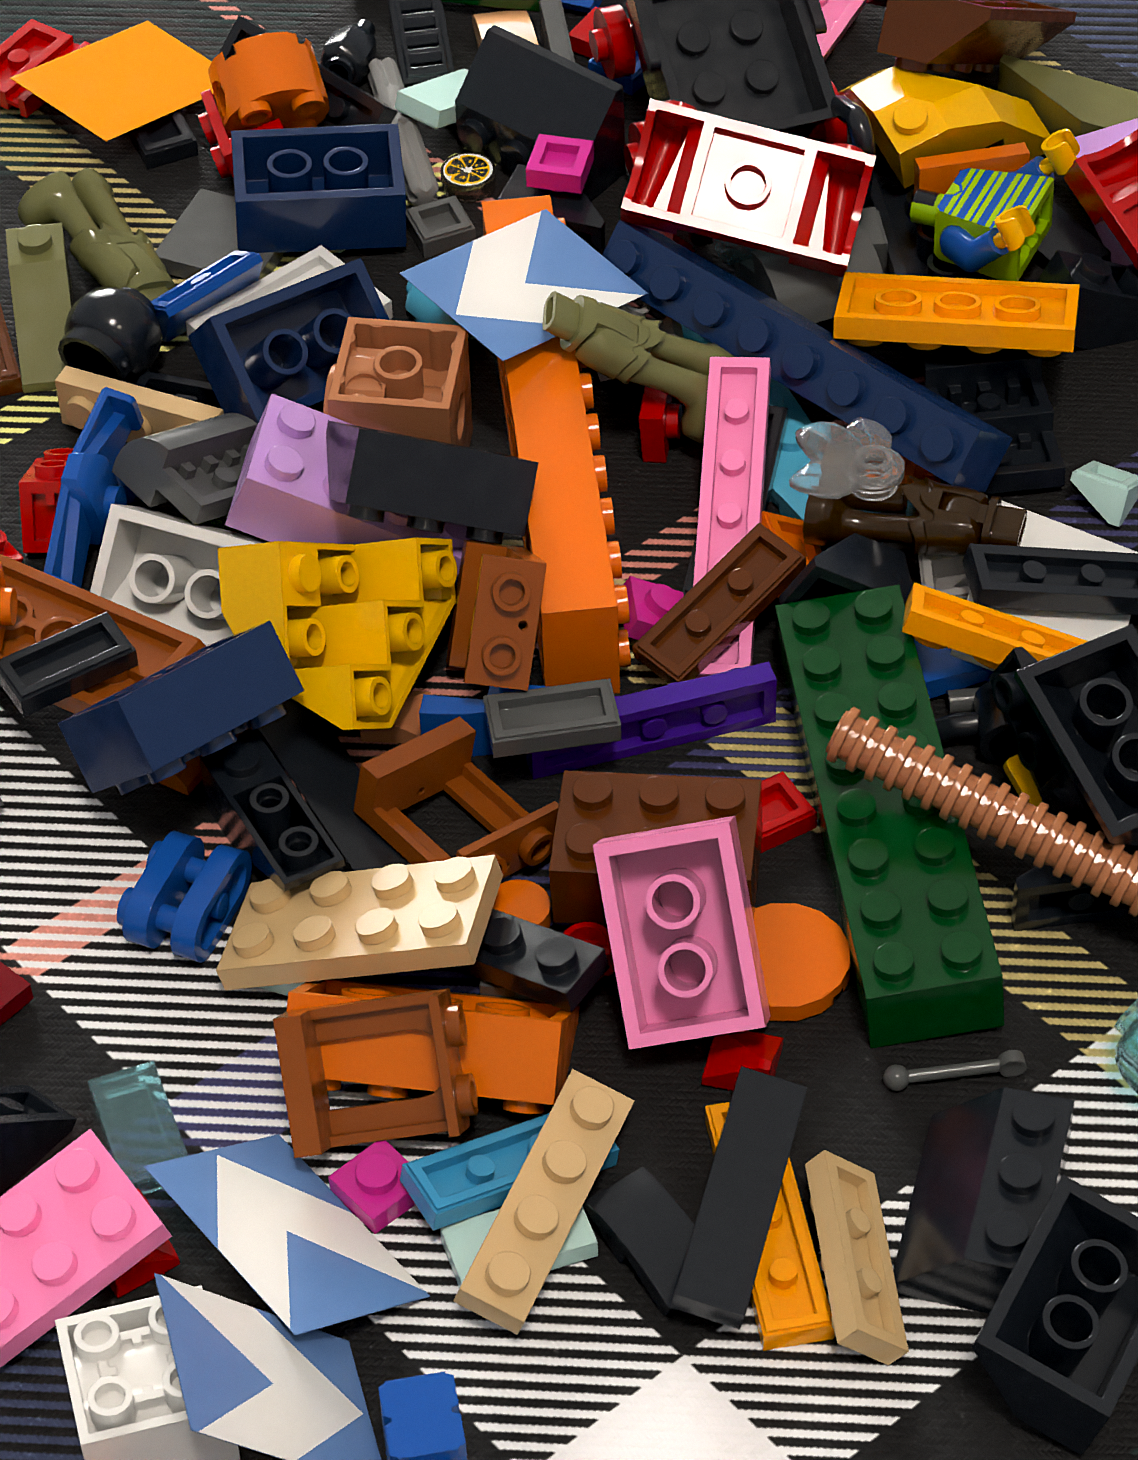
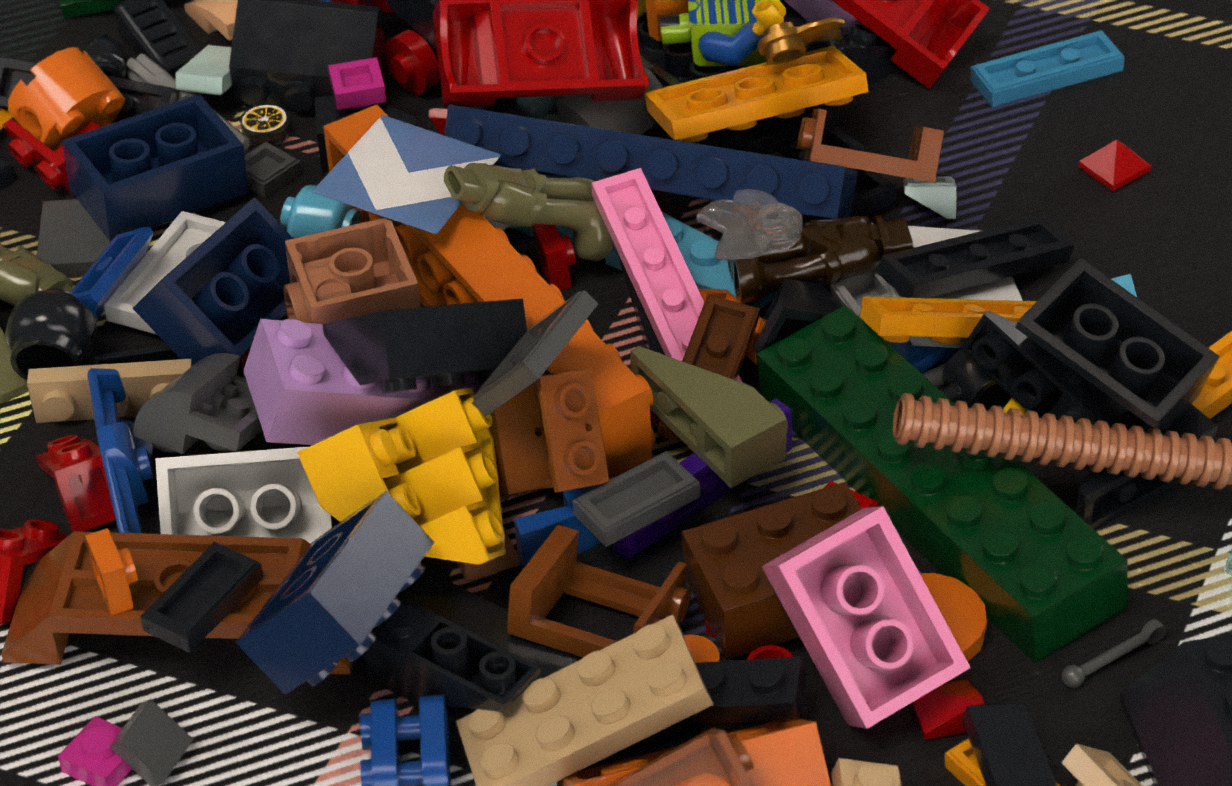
camera: 25 degrees left, 5 degrees down
none -> dark grey tile [472,290,598,416]
none -> olive slope [630,346,788,488]
none -> pearl gold plate [757,17,845,65]
none -> dark orange panel [797,109,944,183]

